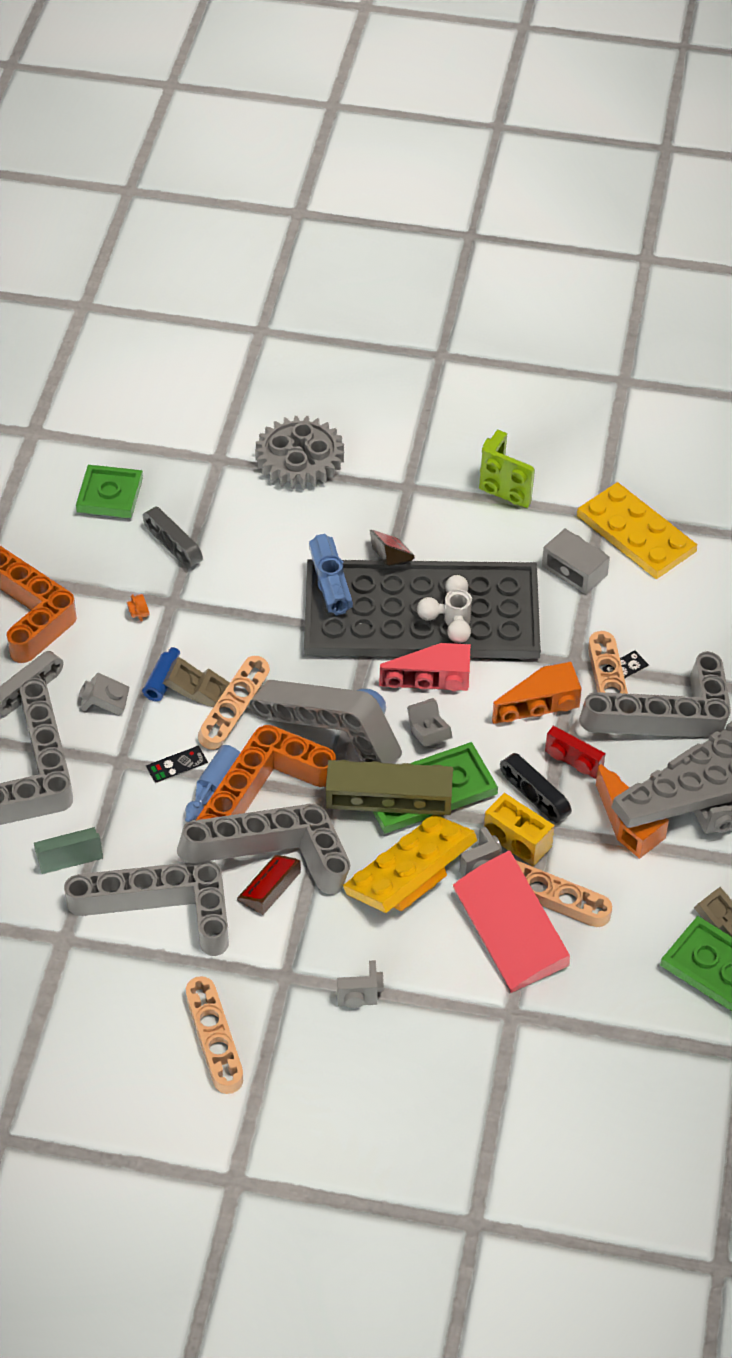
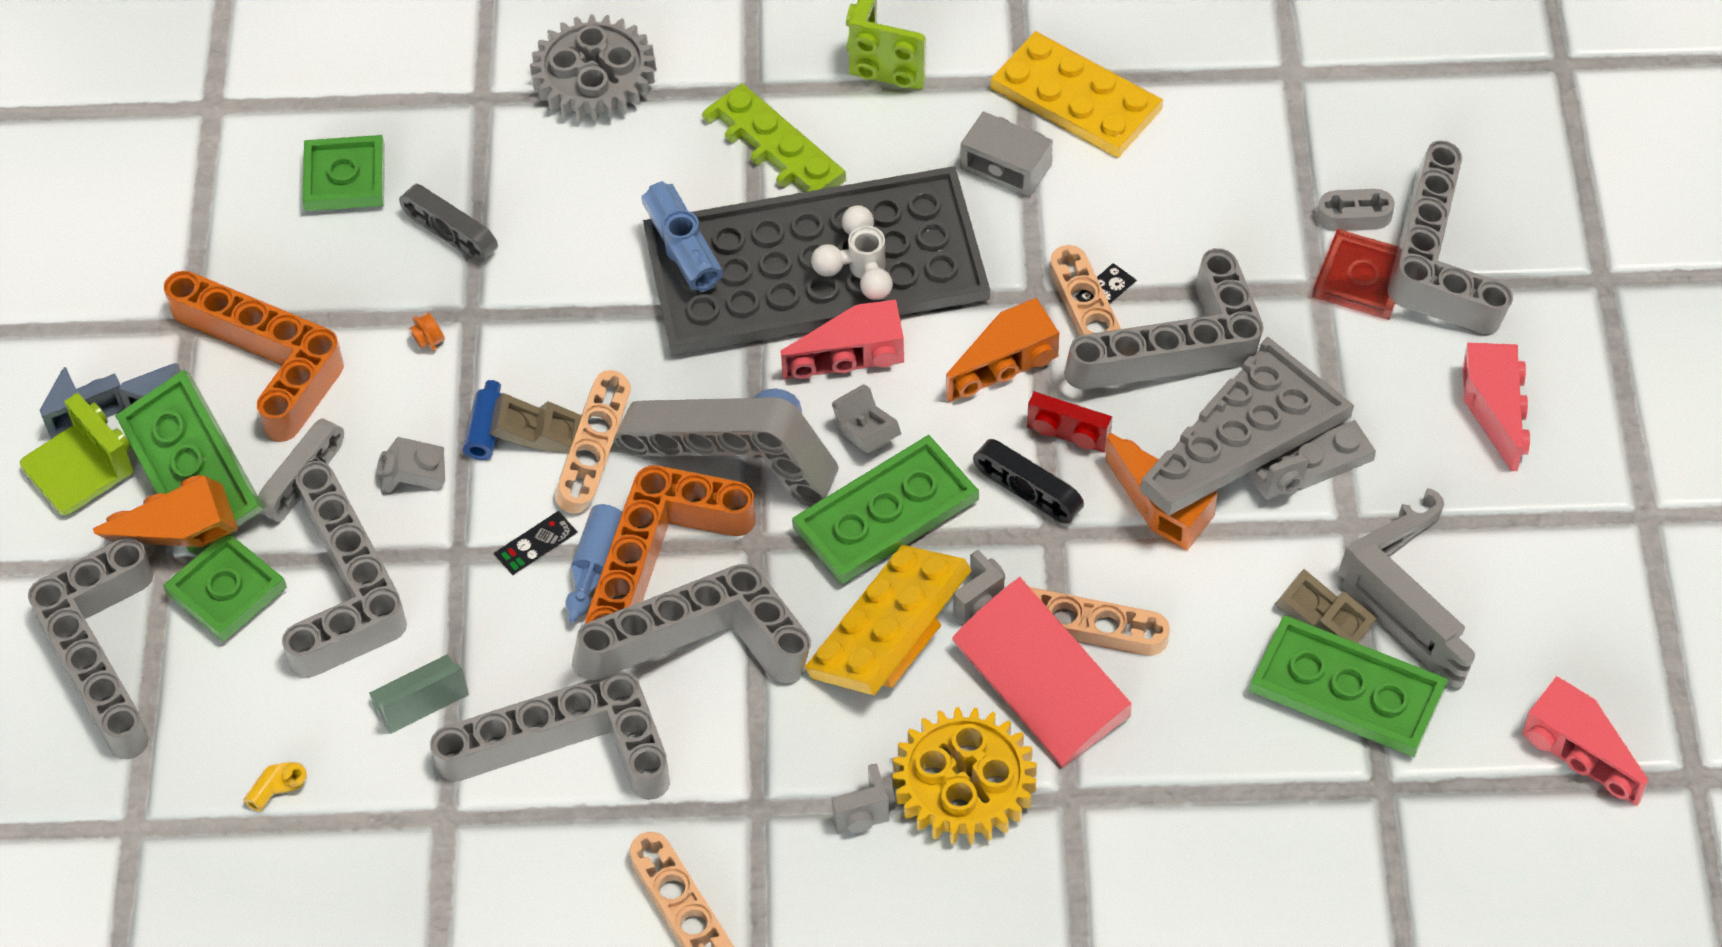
camera: 10 degrees left, 5 degrees up
slope [237,855,301,915] -> none
olive brick [326,760,453,816] -> none
dark brown slope [370,530,415,566] -> none
yellow brick [484,792,555,867] -> none
none -> lime hinge [702,83,846,192]
none -> yellow gear [892,707,1037,845]

